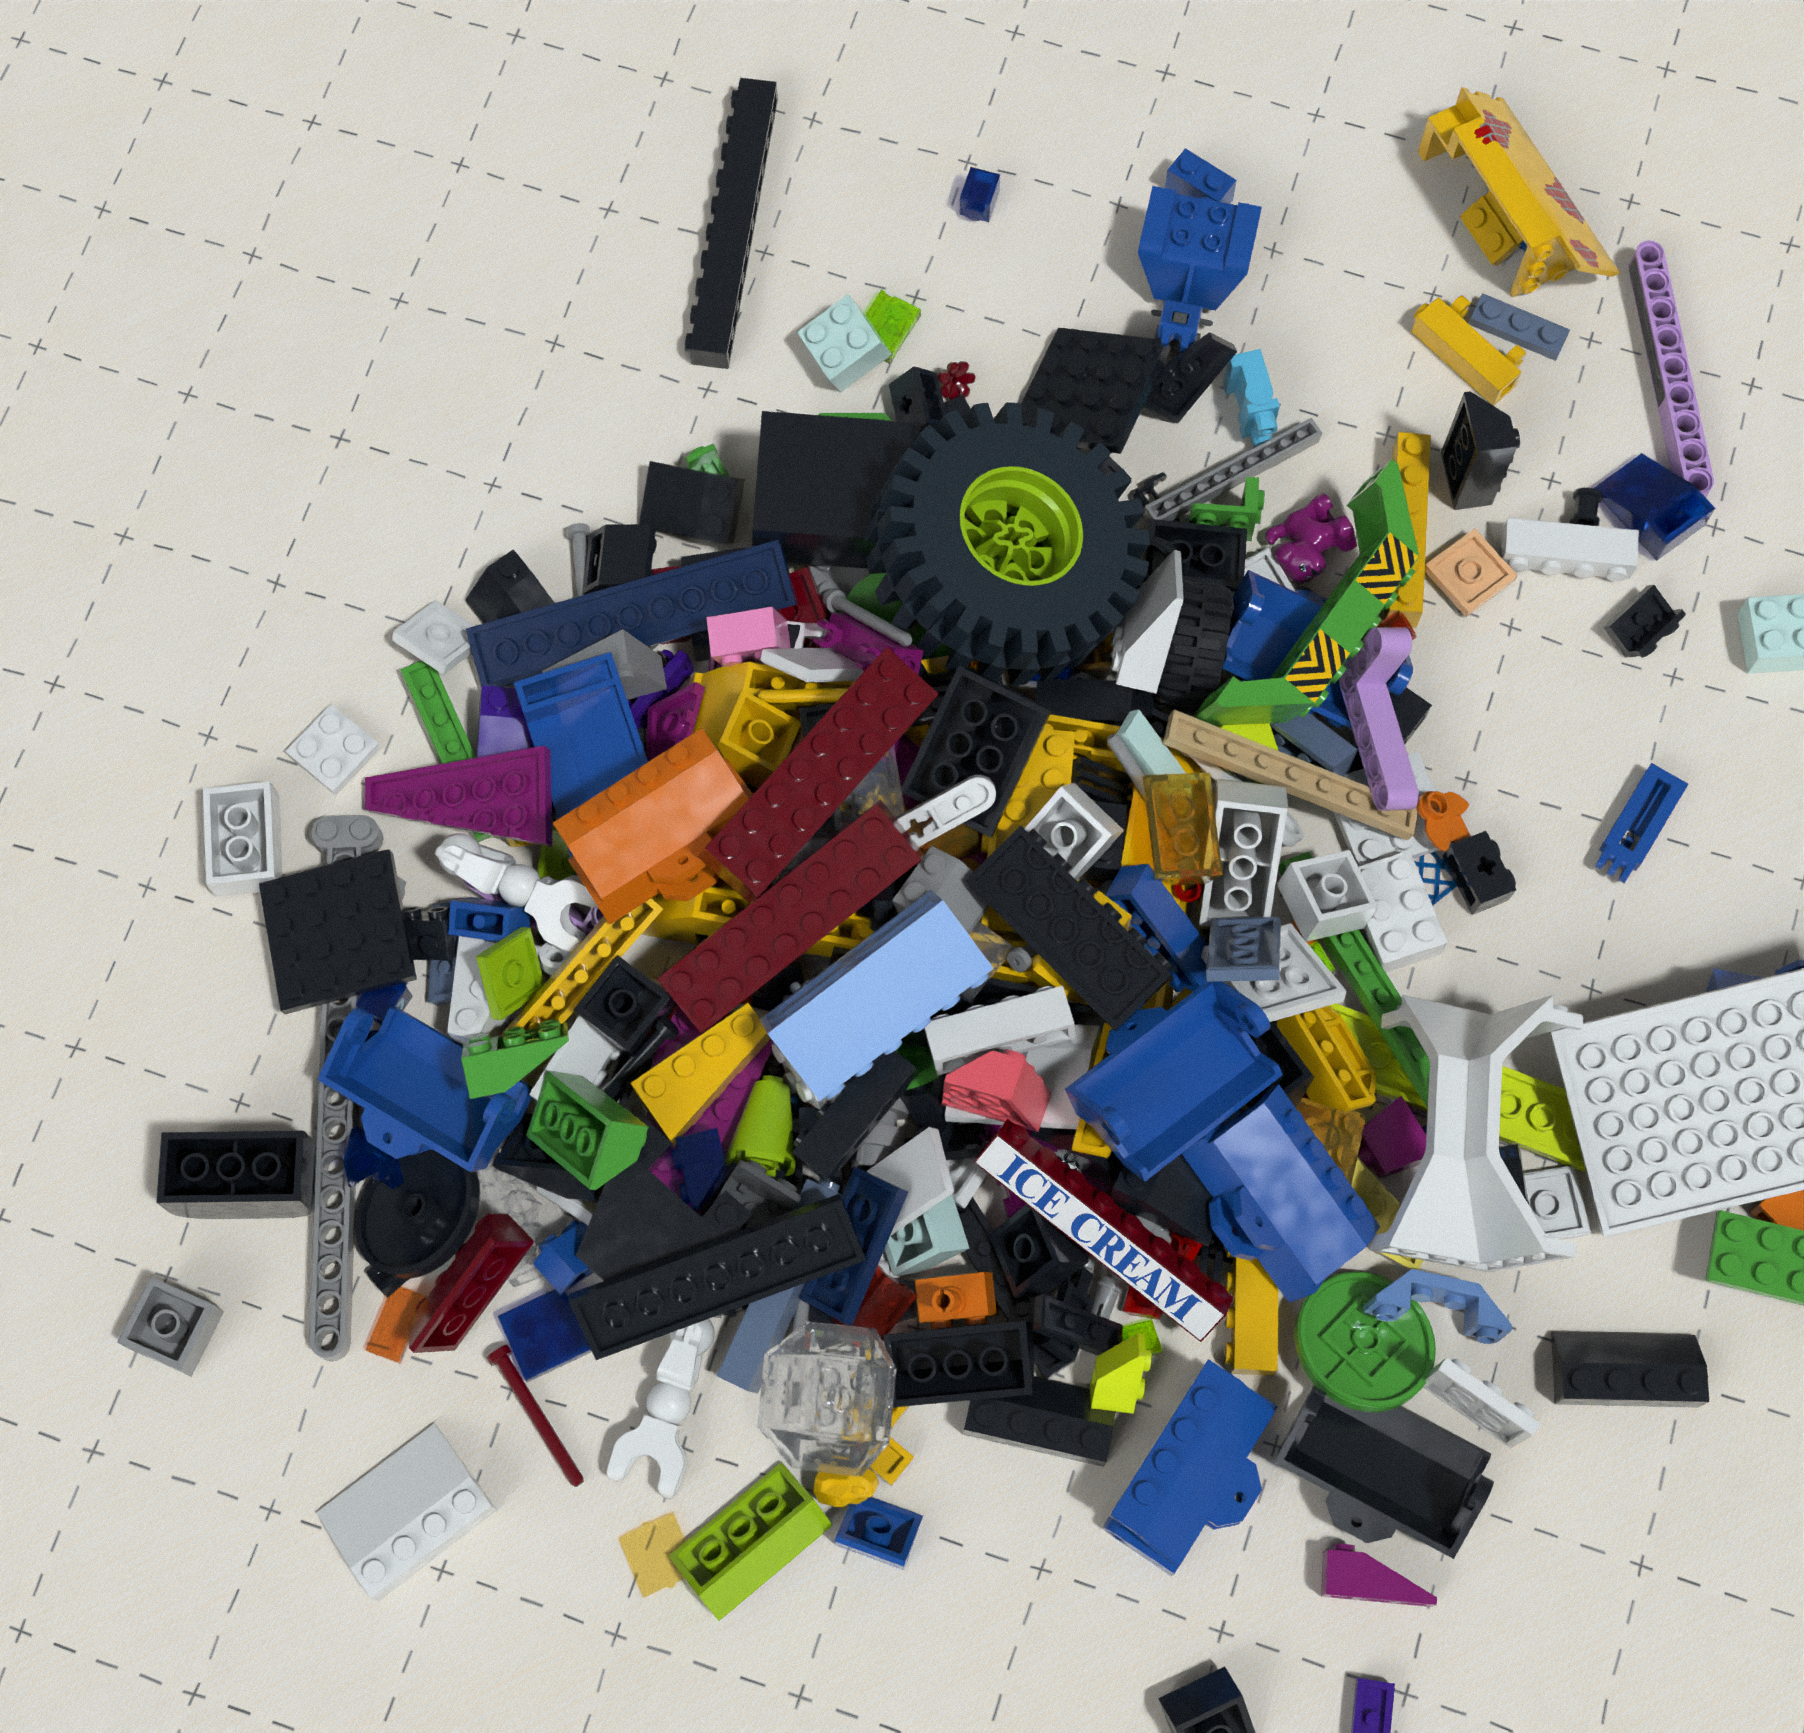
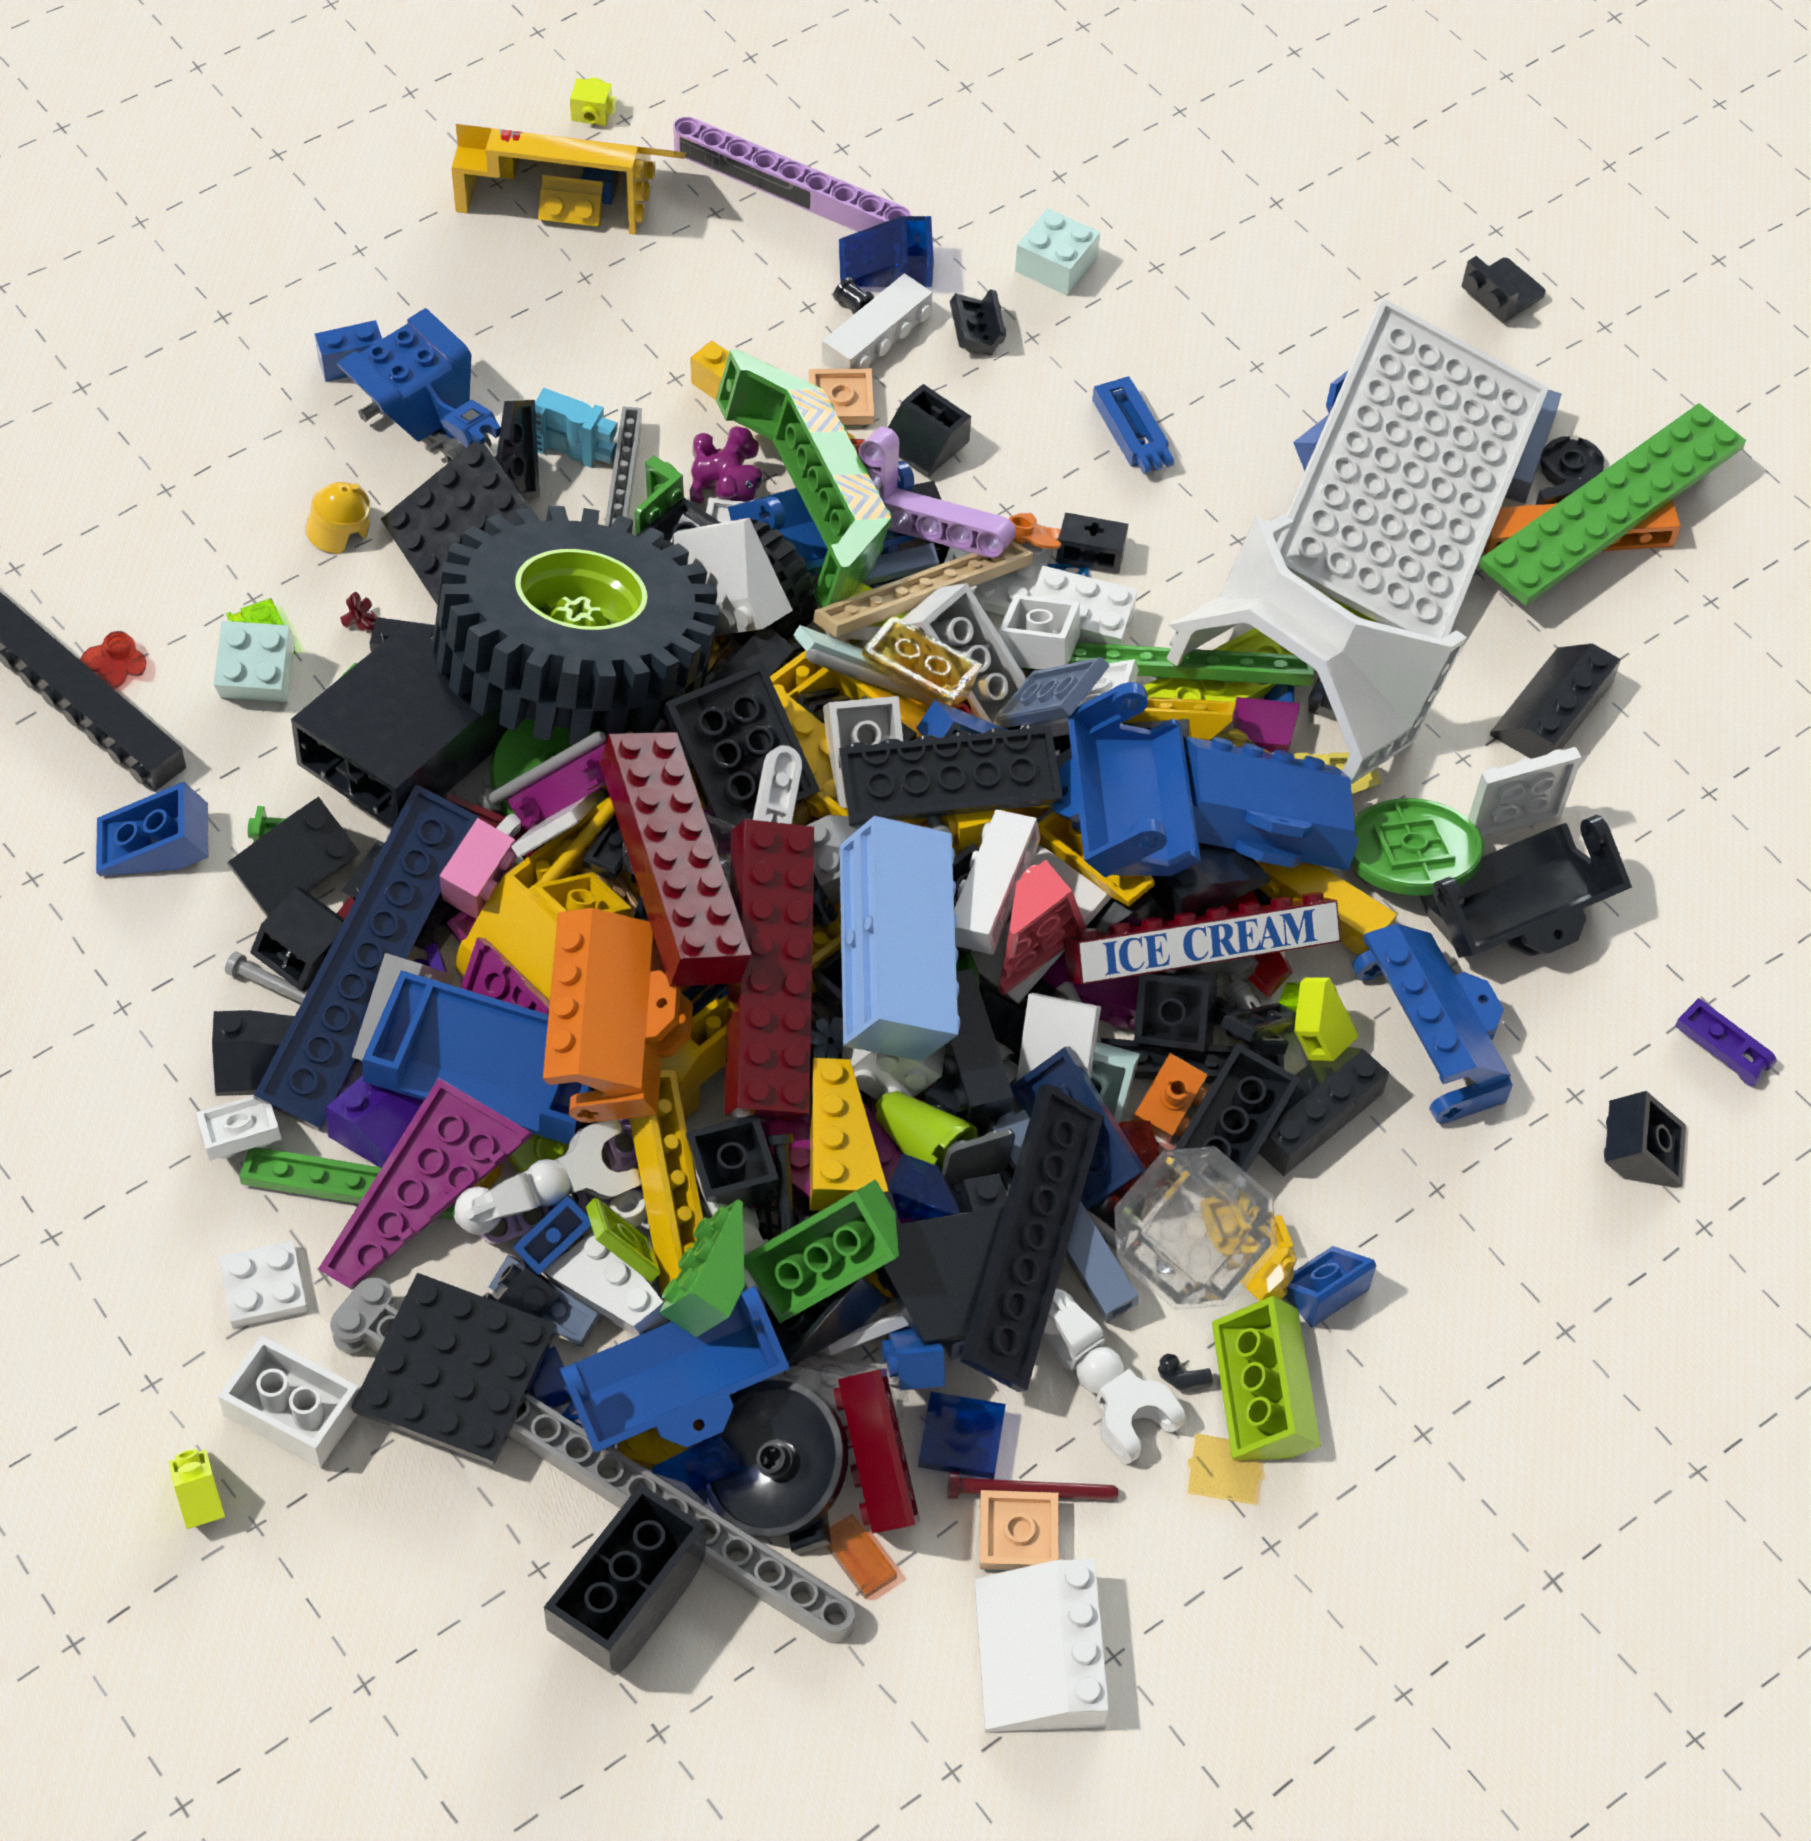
camera: 60 degrees left, 15 degrees down
light grey brick [117,1277,224,1377] -> none
black brick [889,366,946,433] -> none
clear blue brick [959,167,1000,222] -> none
magenta slope [1321,1543,1437,1607] -> none
medium blue slope [1363,1269,1512,1344] -> none
yellow brick [1411,295,1527,406] -> none
black slope [1441,391,1520,510] -> none
sand blue plate [1468,293,1570,361] -> none
none -> clear red plate [80,631,147,689]
none -> blue slope [96,782,209,876]
none -> neon yellow slope [168,1449,225,1529]
none -> yellow helmet [305,482,370,554]
none -> neon yellow brick [570,78,617,126]
none -> black slope [888,384,972,477]
none -> light nougat plate [979,1490,1059,1570]
none -> black arm [1158,1354,1213,1391]

